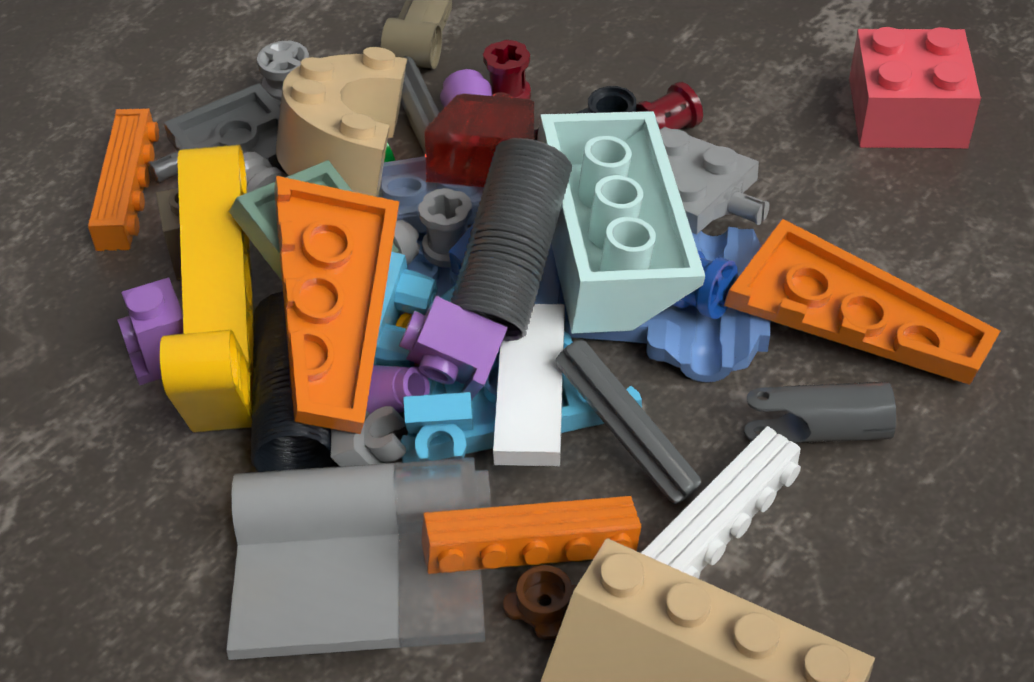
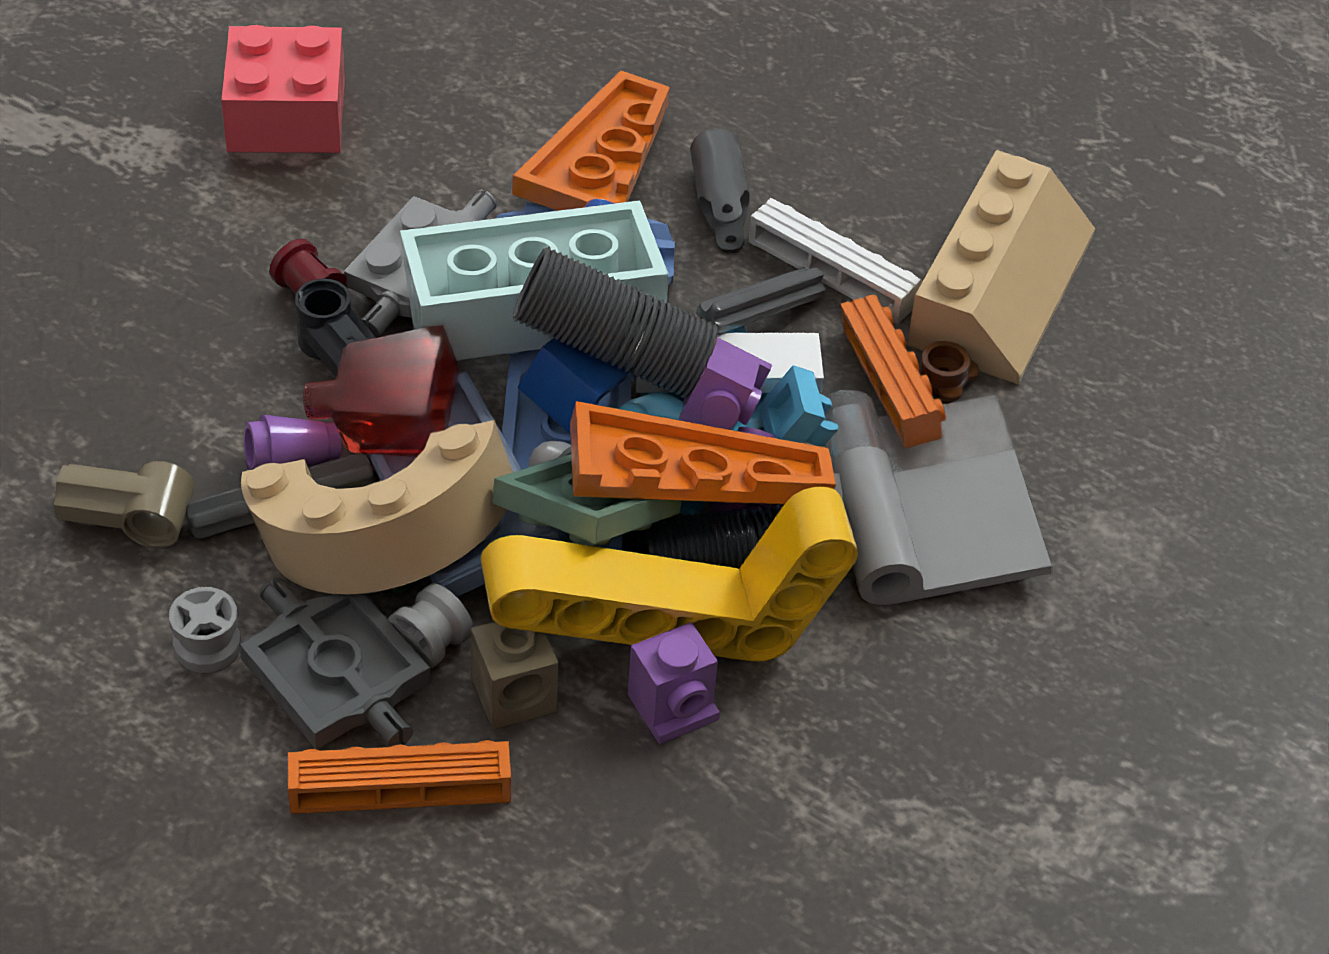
camera: 100 degrees left, 0 degrees up
light grey bush [418,188,472,268] -> none
dark red bush [483,40,531,111] -> none

